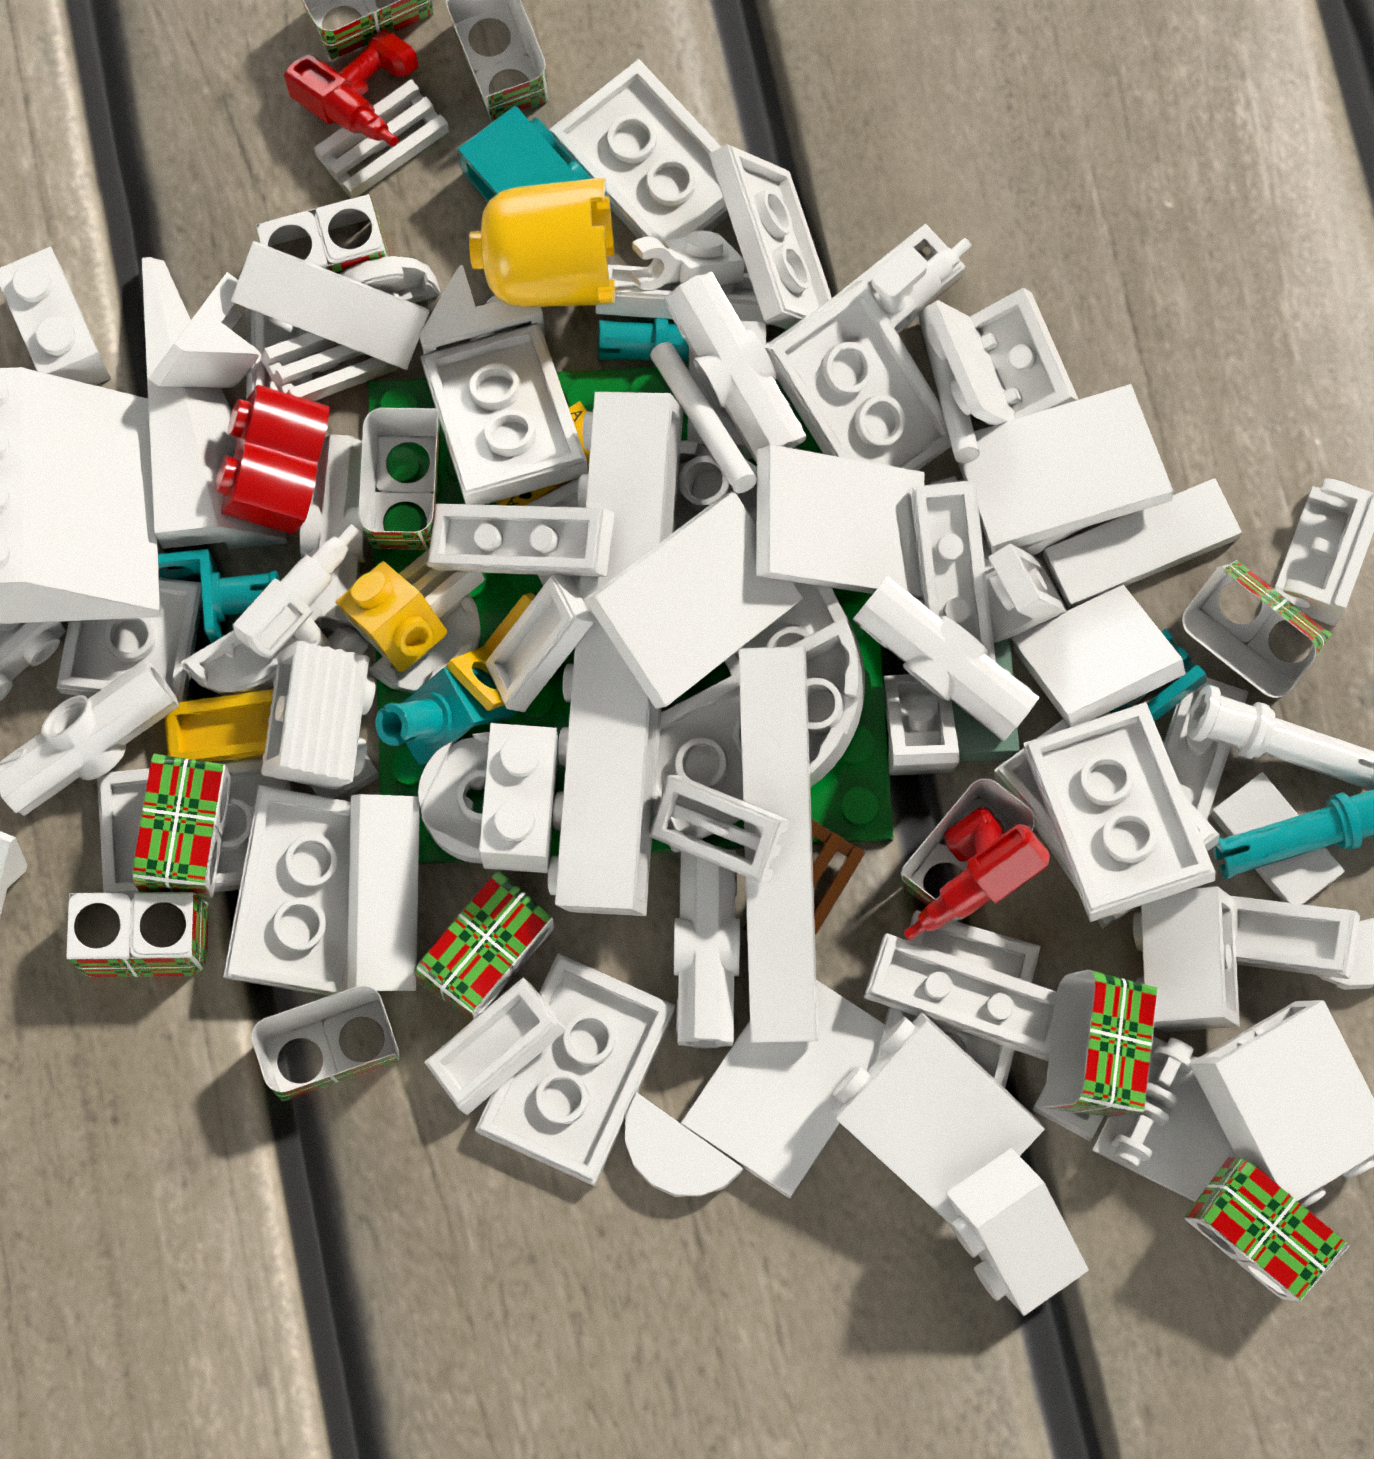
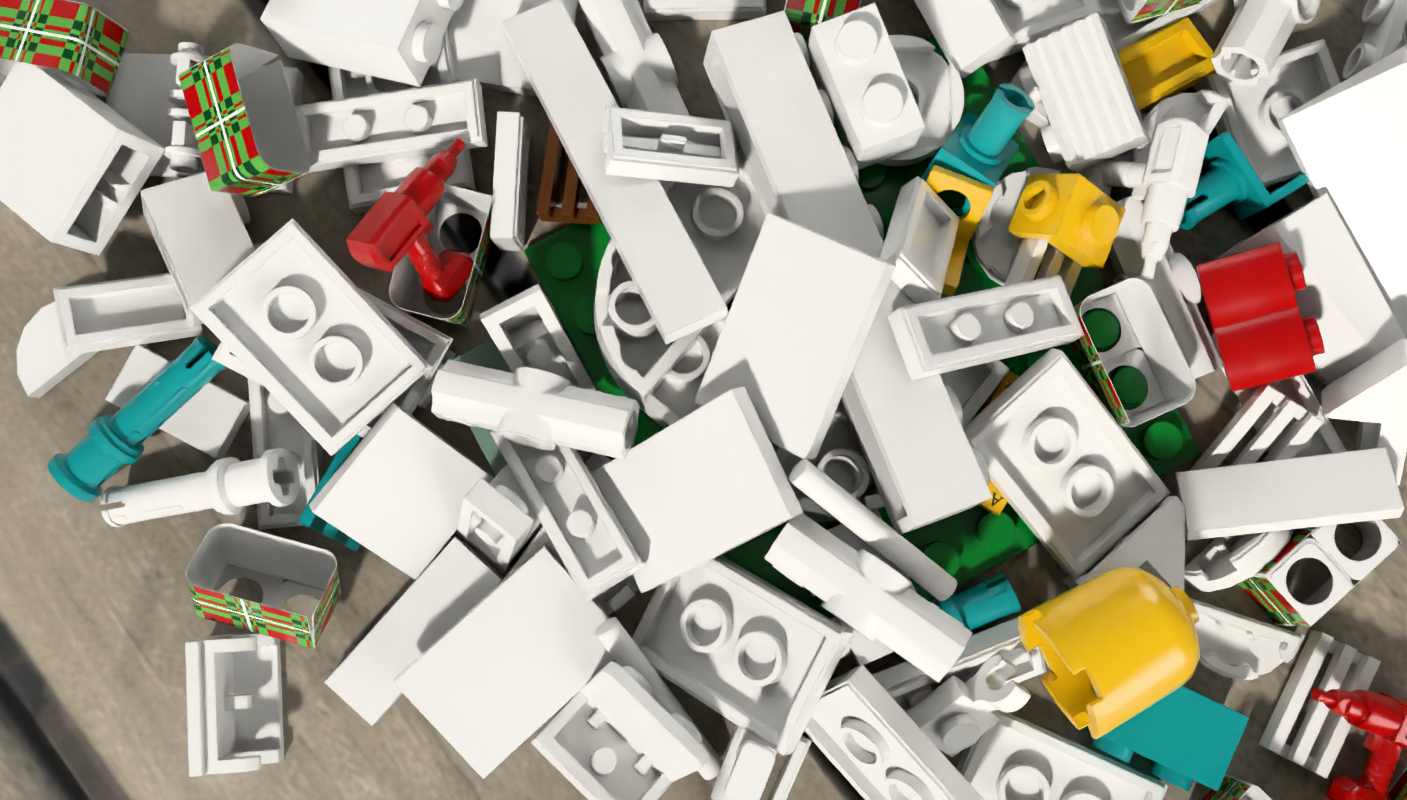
camera: 155 degrees right, 10 degrees up
none -> white tile [490,111,531,251]
none -> white tile [1190,598,1305,680]

